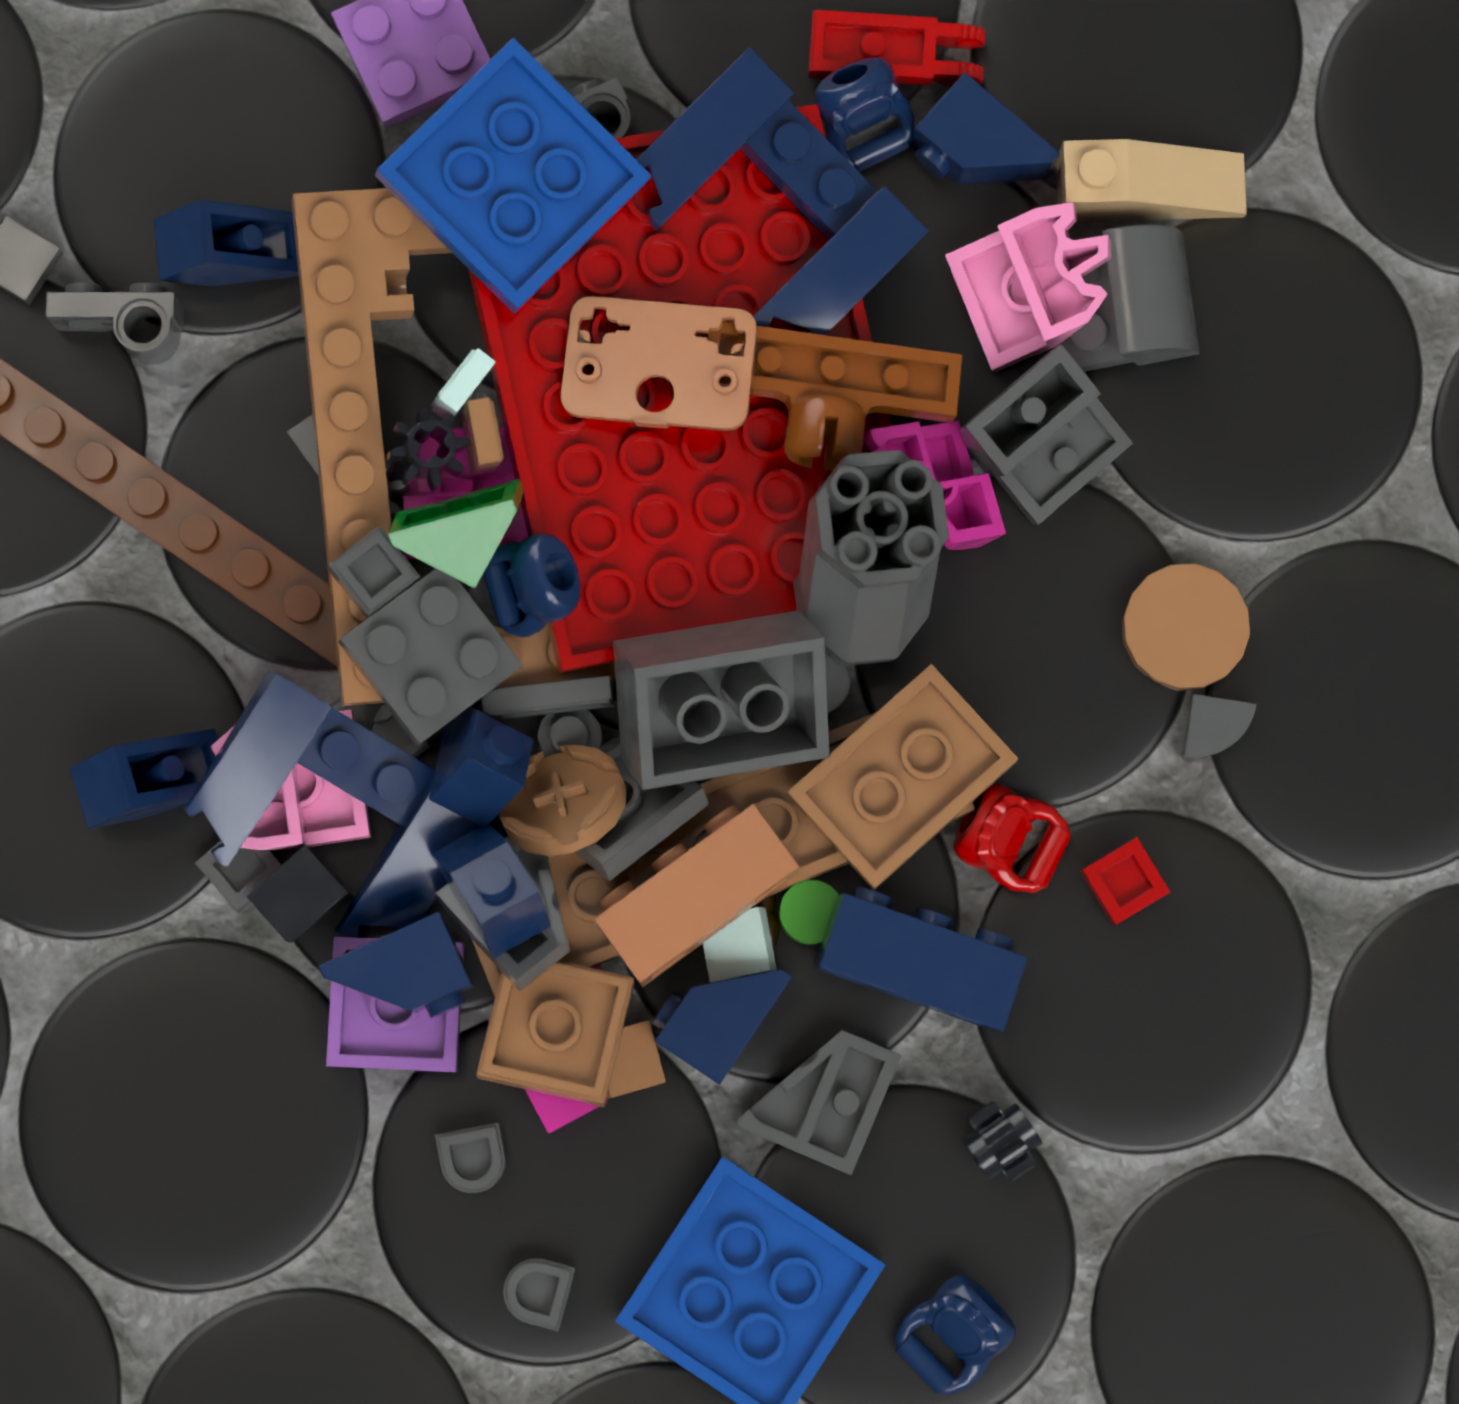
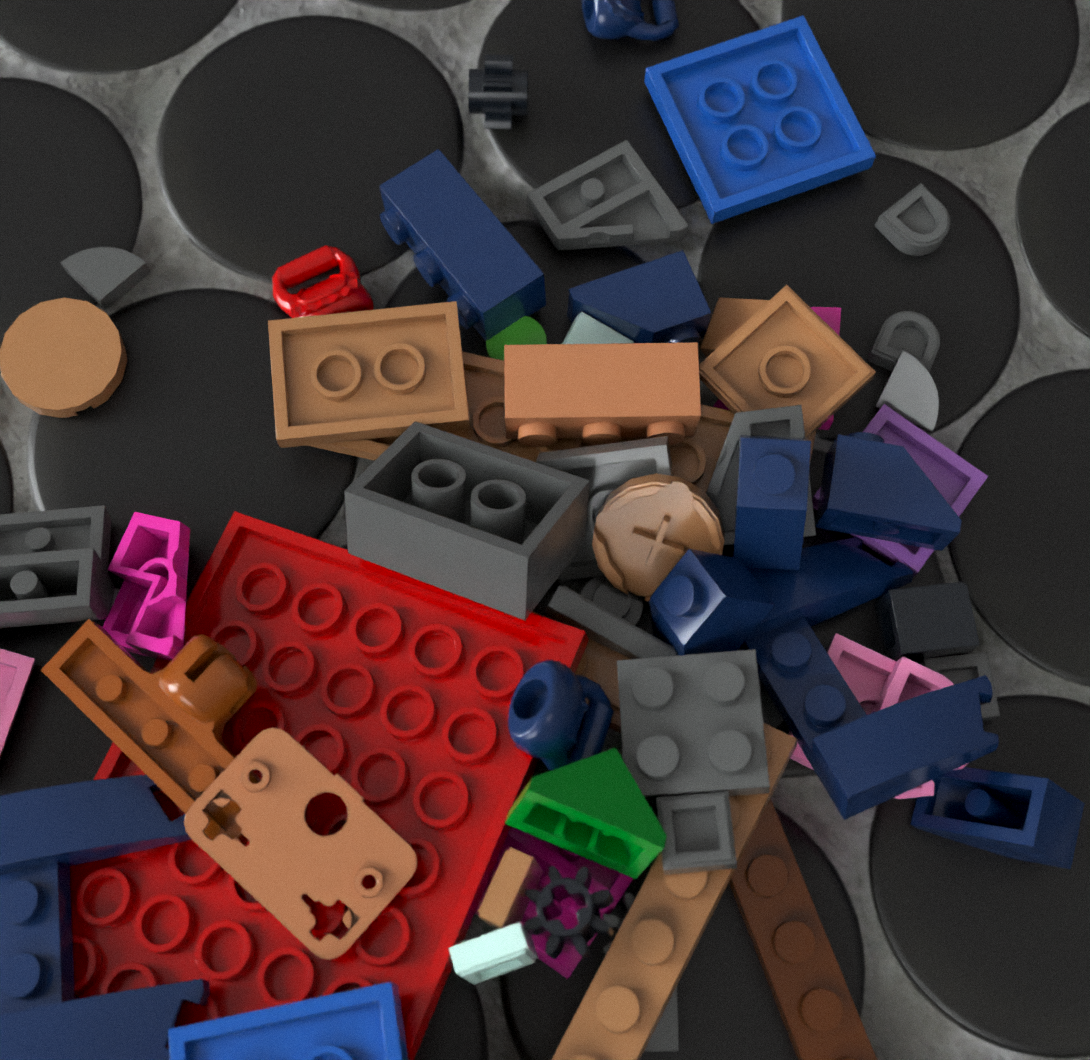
camera: 145 degrees left, 10 degrees down
dark grey brick [793,450,949,666] -> none
red plate [1080,837,1171,926] -> none
none -> tile [876,348,939,432]

